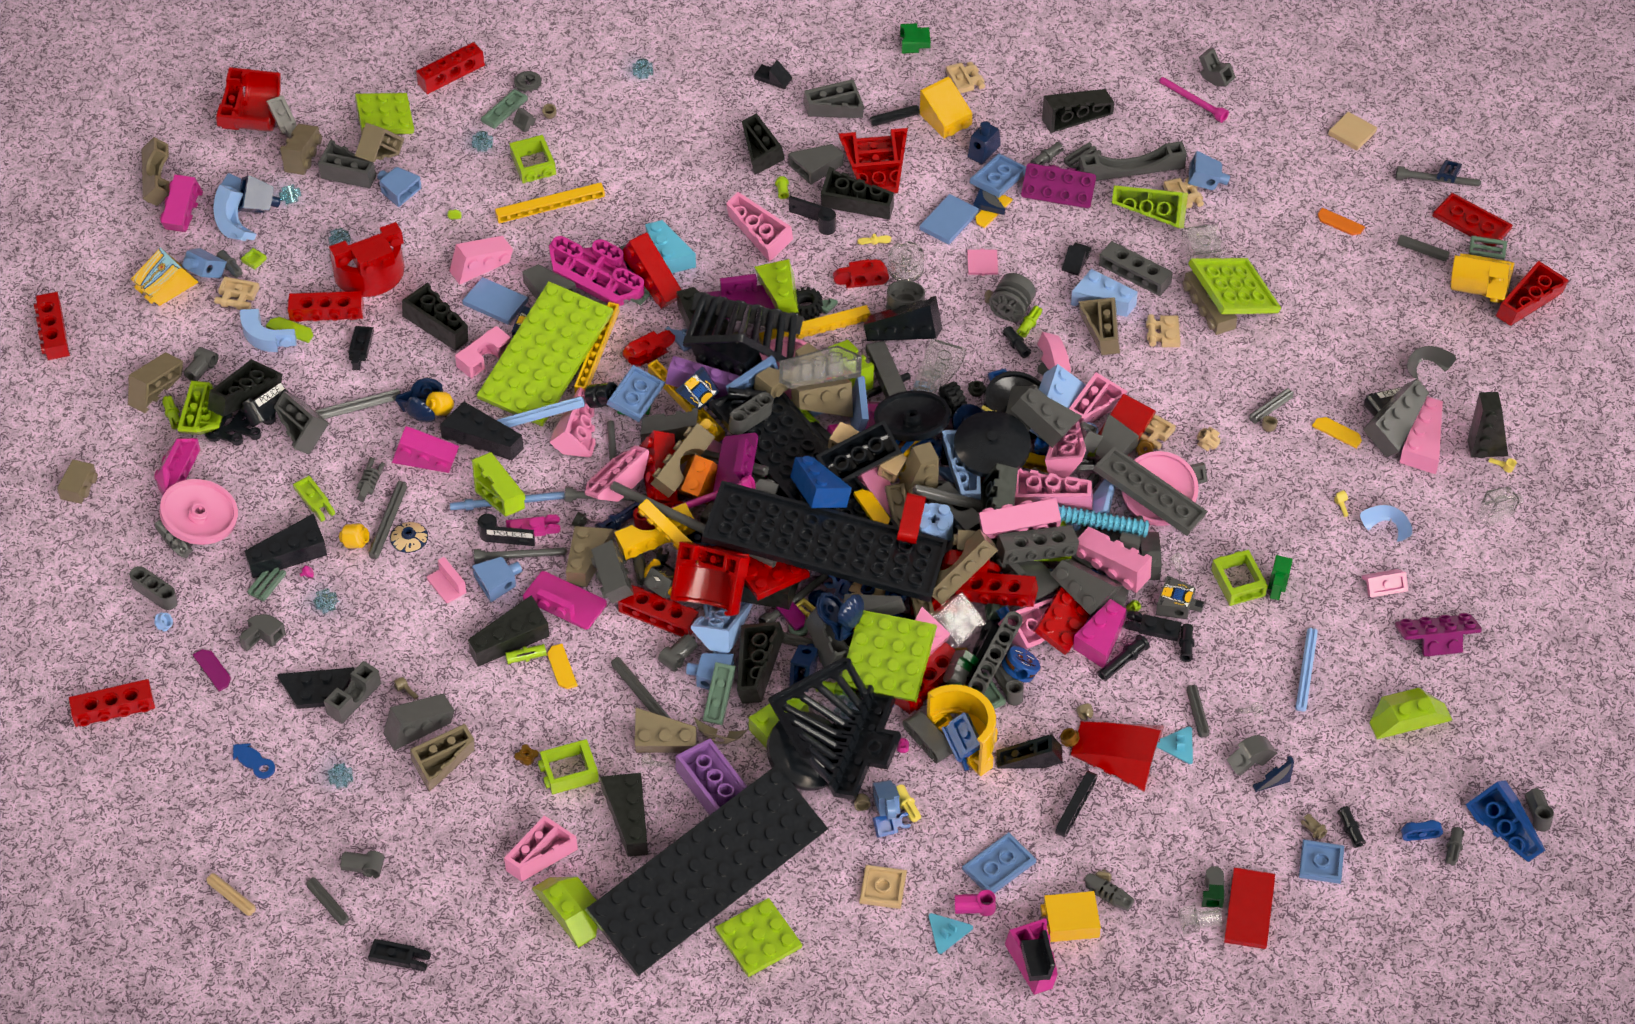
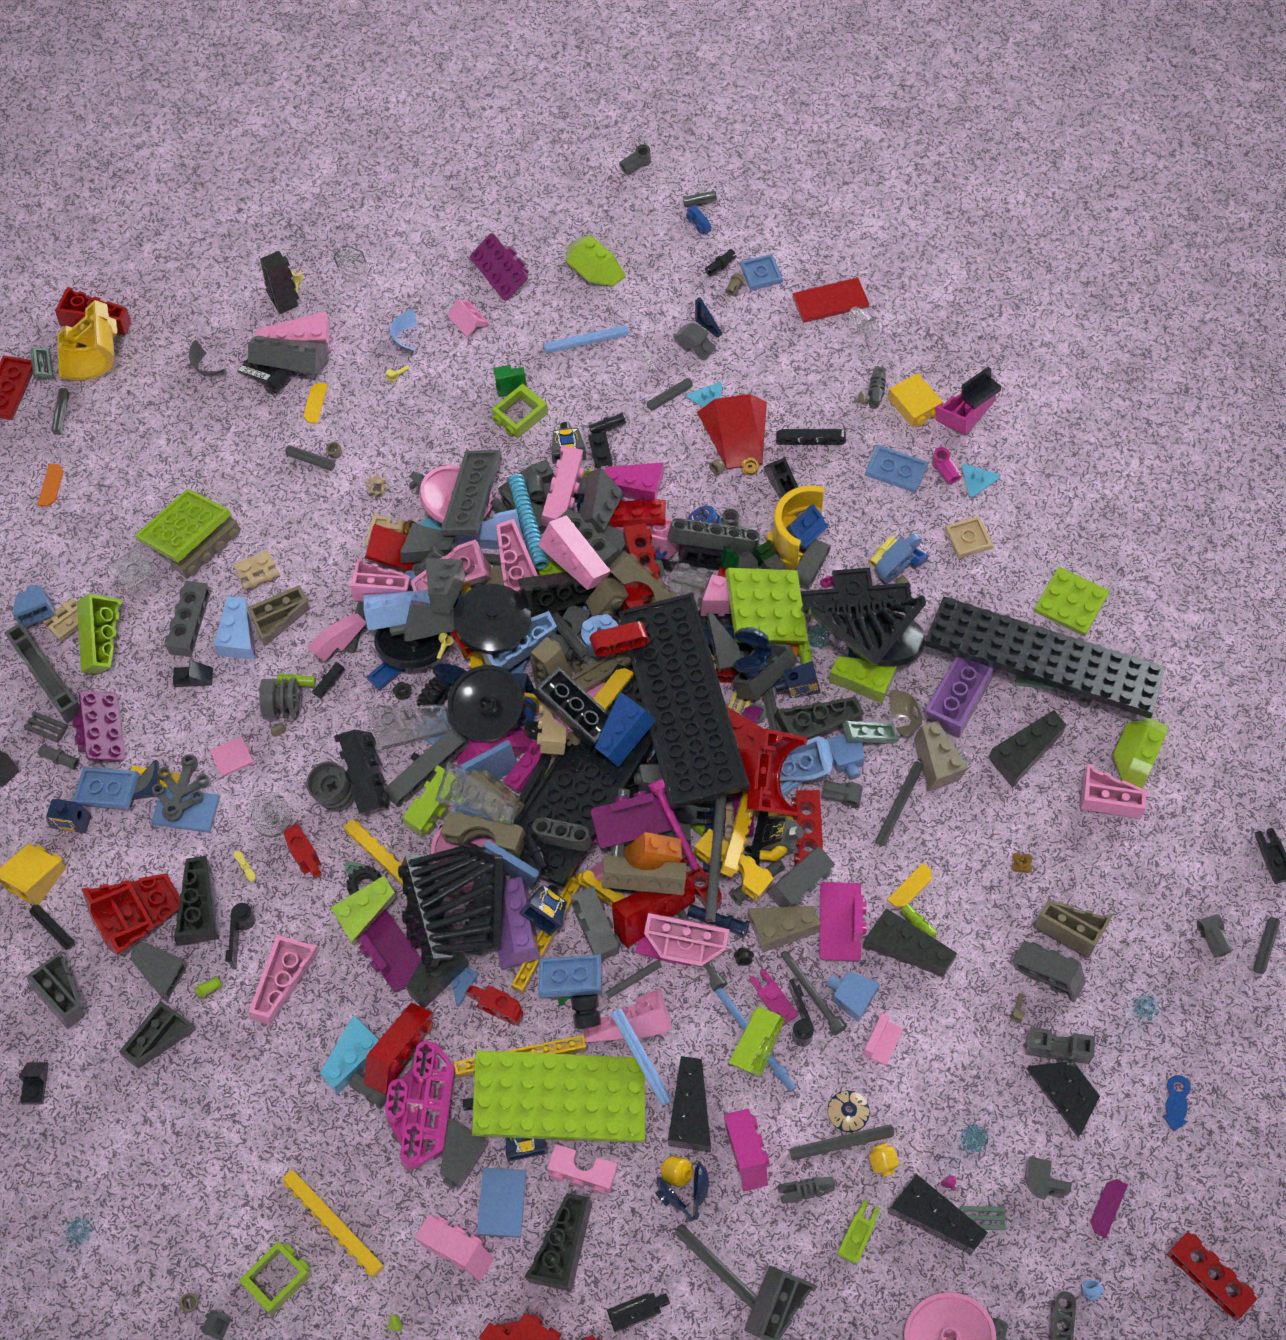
camera: 115 degrees left, 10 degrees up
lime window [538,739,599,795] -> none
black pin [1097,634,1150,681] -> none
leg [1201,866,1224,908] -> none
blue wedge [1465,780,1546,862] -> none
none -> dark grey plant [152,754,209,822]

